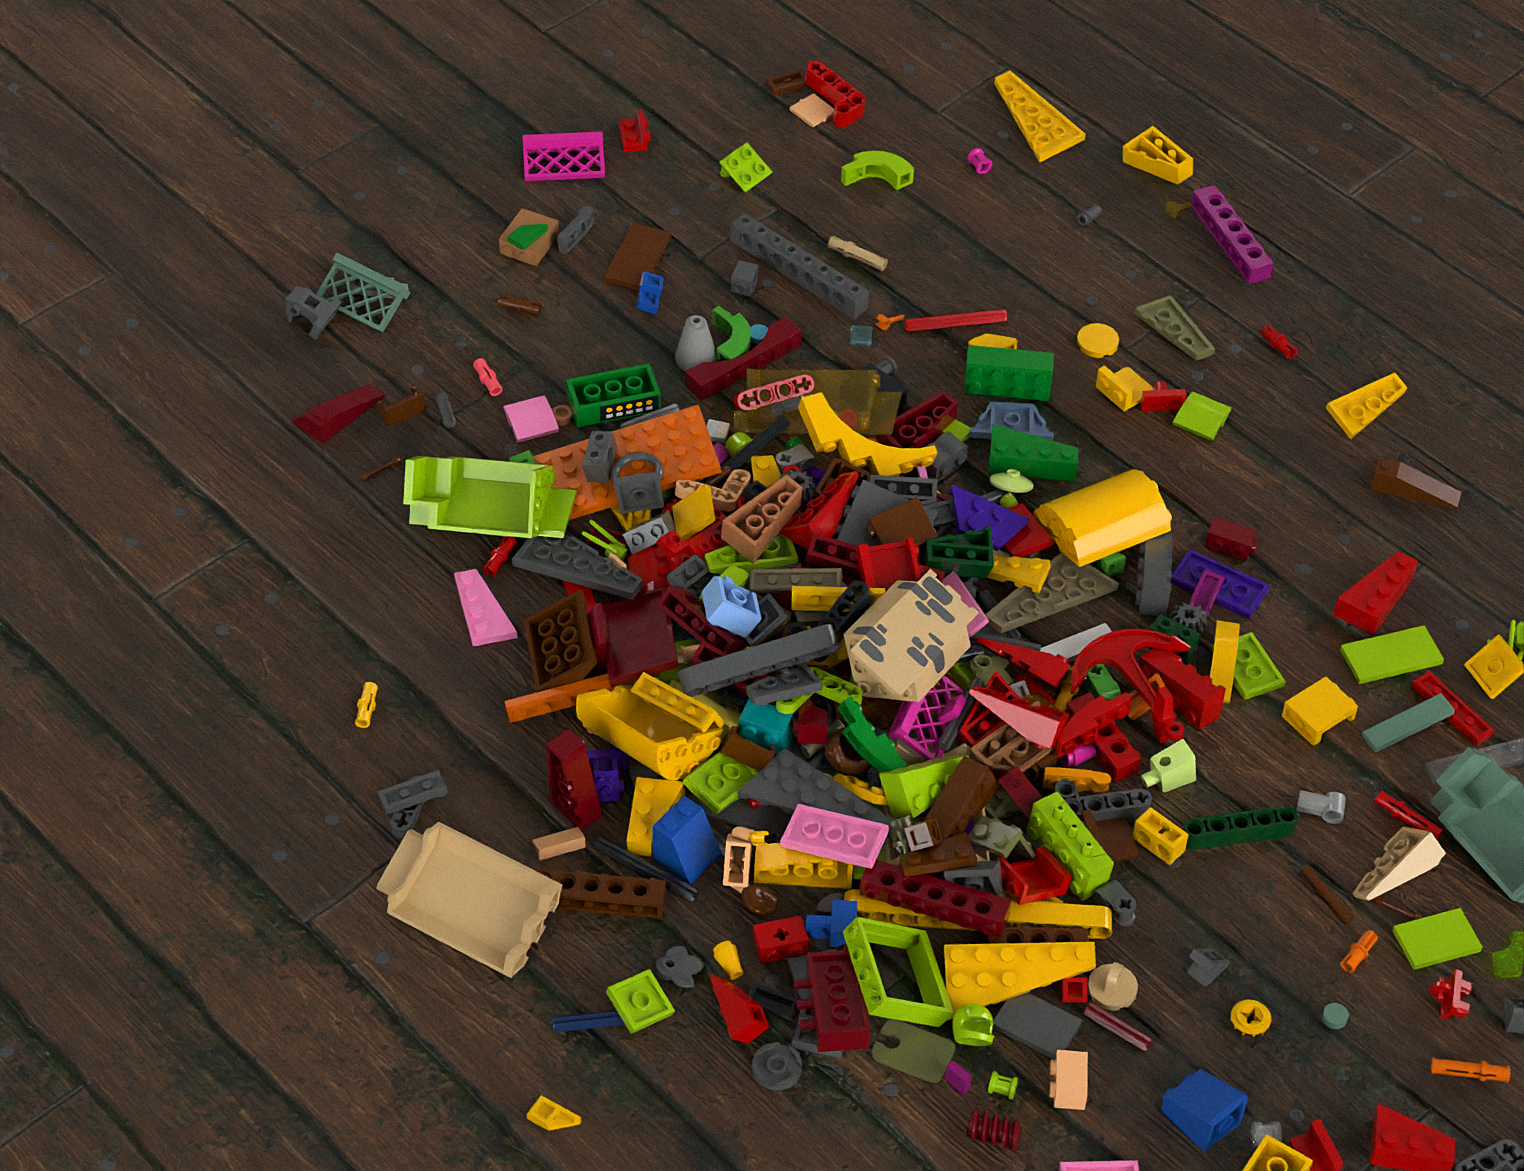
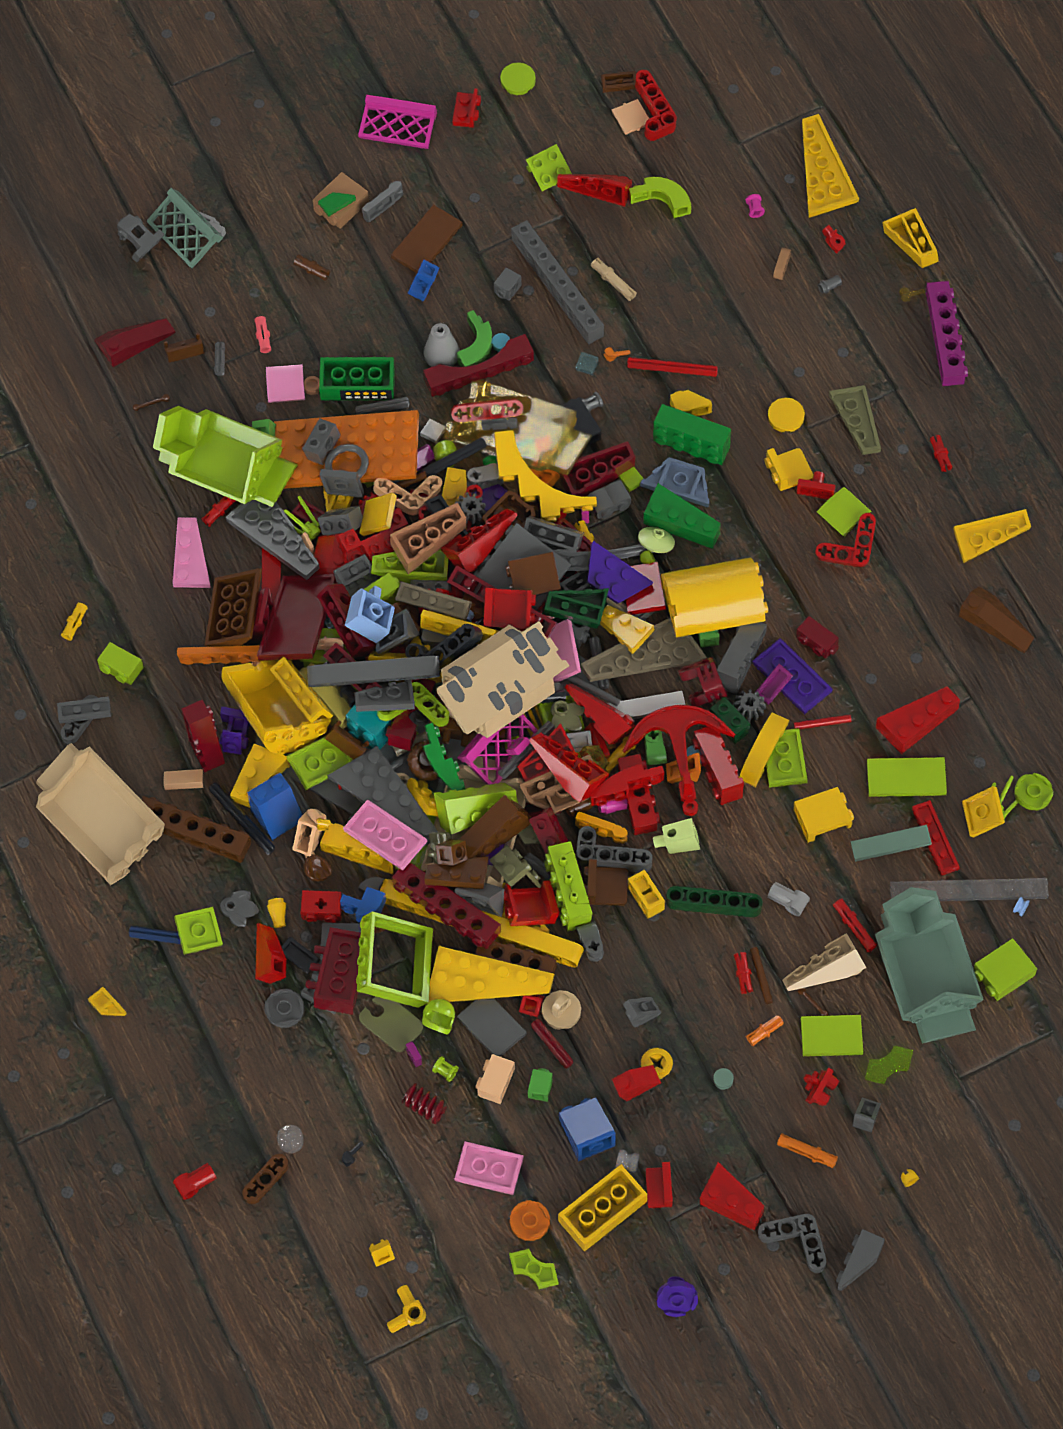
camera: 20 degrees right, 15 degrees up
none -> lime brick [97,642,144,685]
none -> lime tile [500,63,536,95]
none -> bright green brick [528,1068,553,1102]
none -> red wedge [557,174,632,207]
none -> red slope [612,1065,661,1101]
none -> dark red piece [678,658,727,706]
none -> red pin [734,952,753,994]
none -> medium nougat beam [773,248,791,280]
none -> red bar [793,714,852,729]
none -> red beam [815,513,876,567]
none -> red piece [822,225,845,254]

